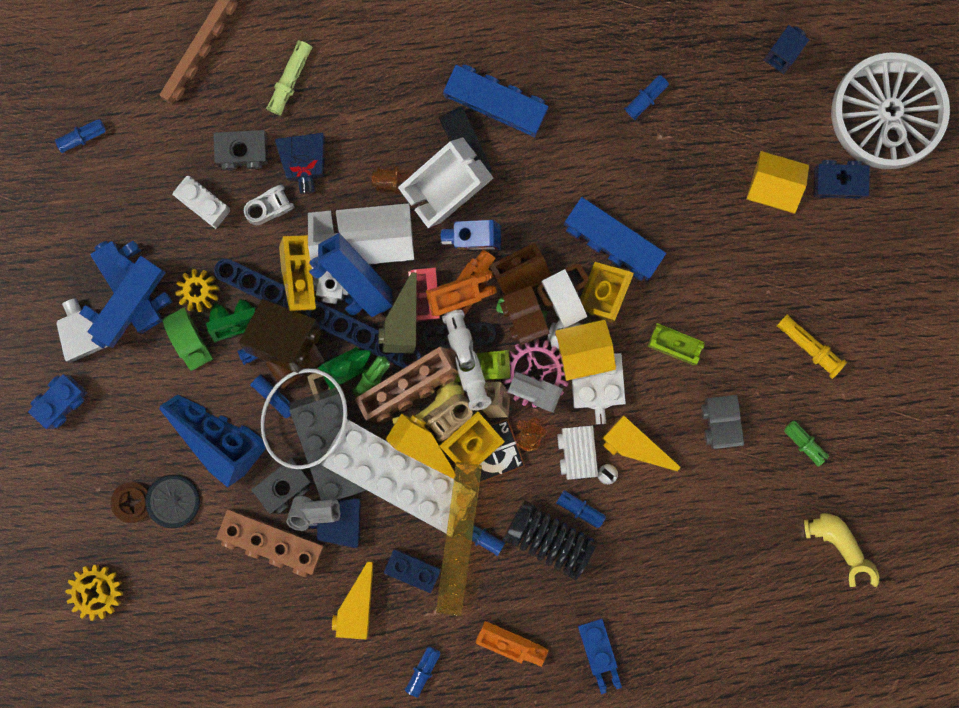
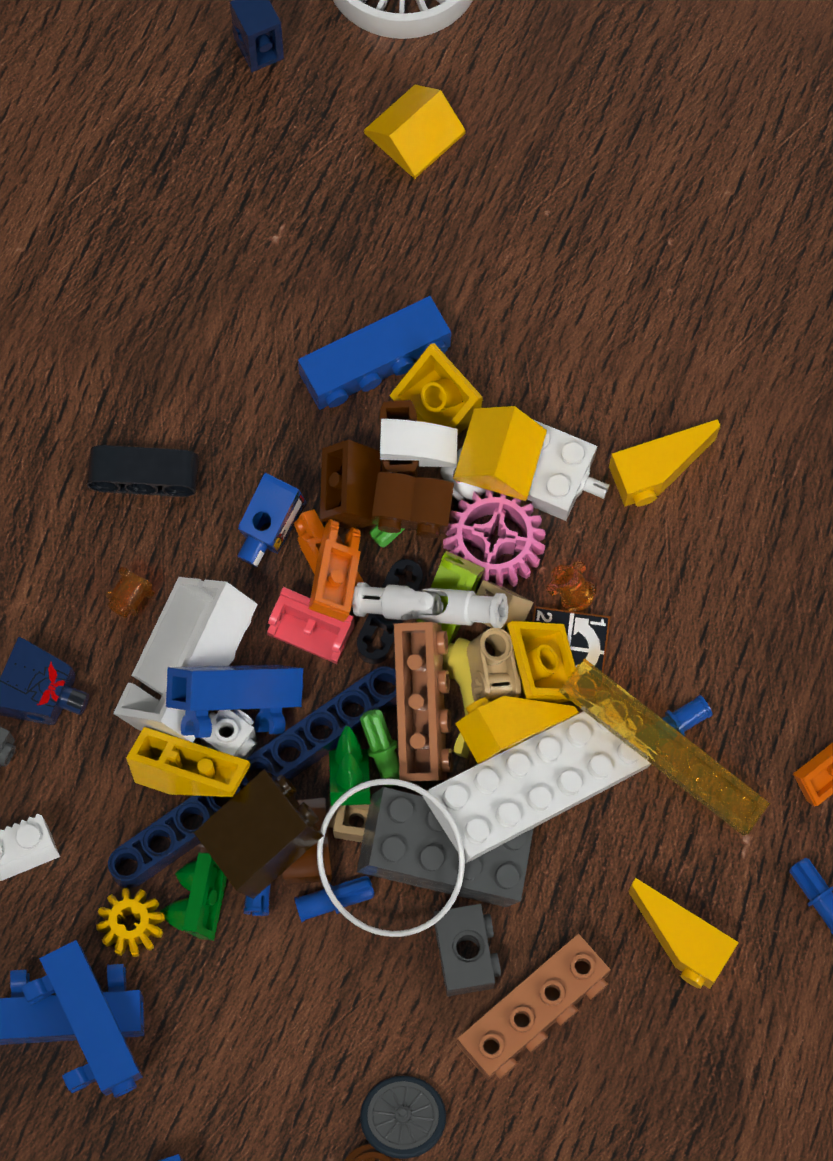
camera: 65 degrees left, 15 degrees down
white torso [57,298,108,362] -> none
blue wedge [159,395,266,487] -> none
bright green brick [162,307,213,371] -> none
white piece [244,185,294,225] -> none
light grey piece [286,496,341,531] -> none
dark blue torso [307,498,361,548] -> none
olive slope [378,272,417,354] -> none
dark blue brick [384,548,441,594] -> none
white piece [398,137,493,228] -> none
blue brick [443,64,548,138] -> none
black piece [503,500,598,581] -> none
light grey piece [508,372,563,413] -> none
blue axle [556,490,606,528] -> none
white brick [557,426,598,480] -> none
white hinge [598,464,618,485] -> none
blue axle [624,76,669,120] -> none
lime hinge [647,323,705,366] -> none
dark grey brick [701,395,744,450] -> none
yellow pin [777,314,847,379] -> none
bright green axle [784,421,829,467] -> none
dark blue brick [814,160,870,199] -> none

